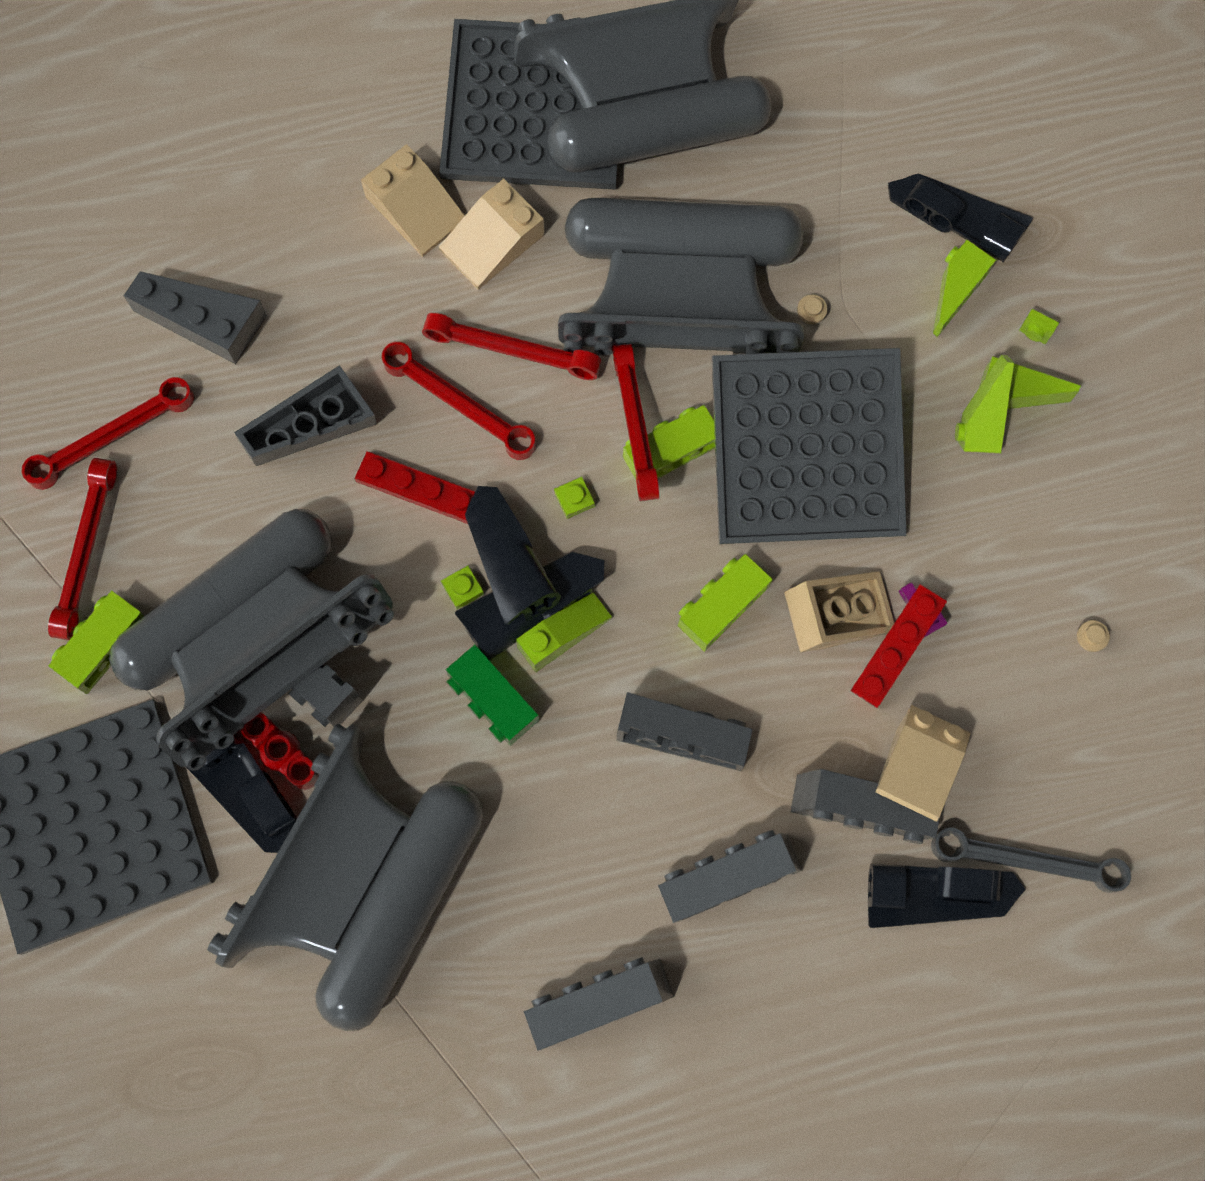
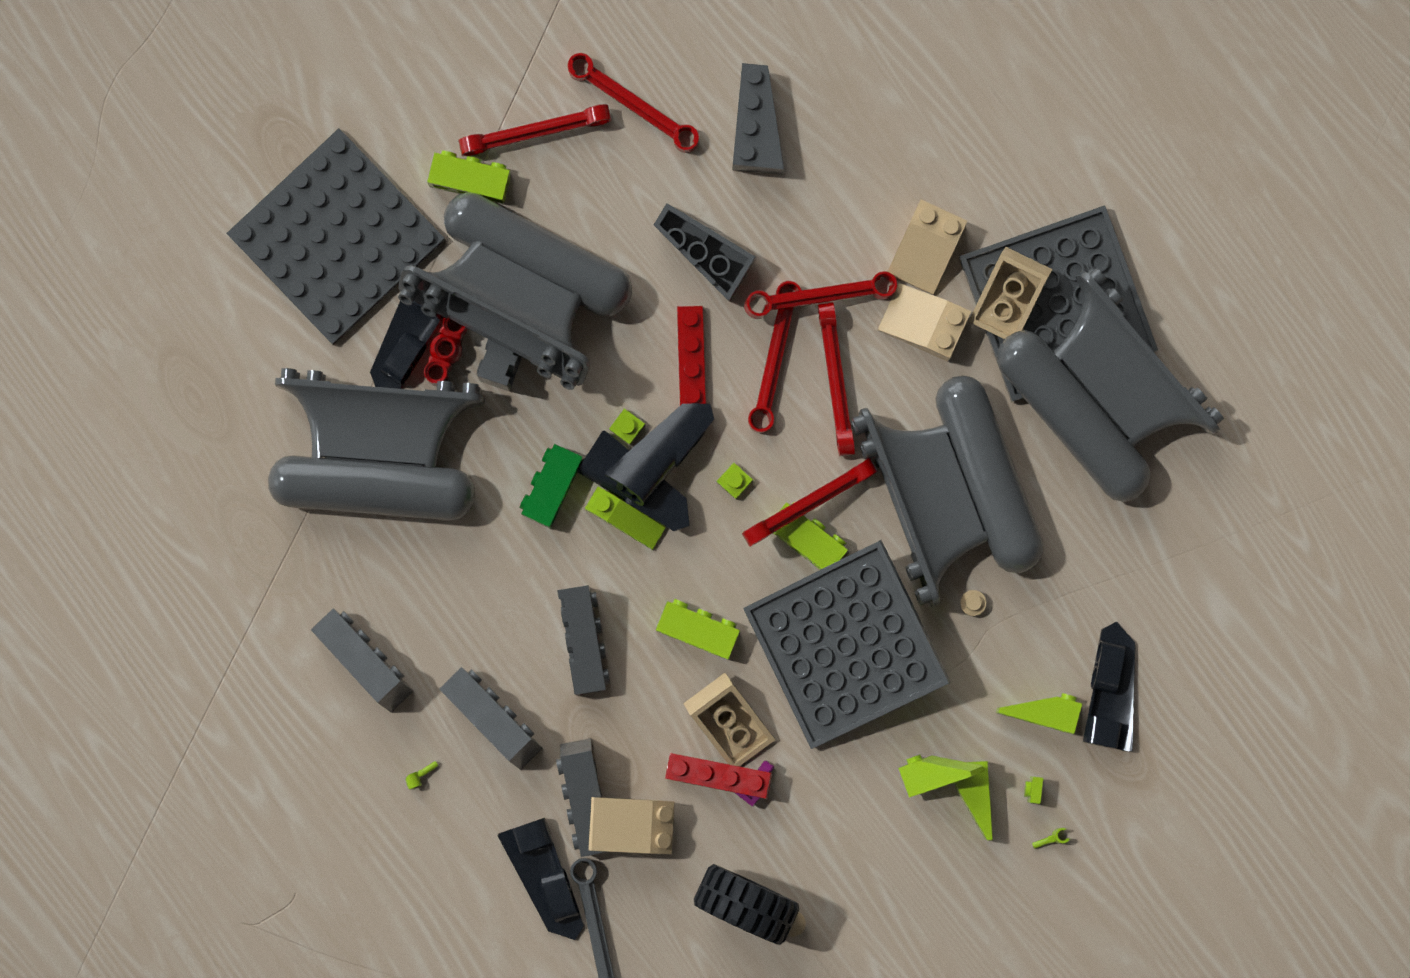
camera: 70 degrees right, 10 degrees up
none -> lime hand [405,761,438,789]
none -> black tyre [694,864,799,945]
none -> red piece [744,271,897,319]
none -> tan slope [968,247,1052,339]
none -> lime hand [1032,828,1070,849]

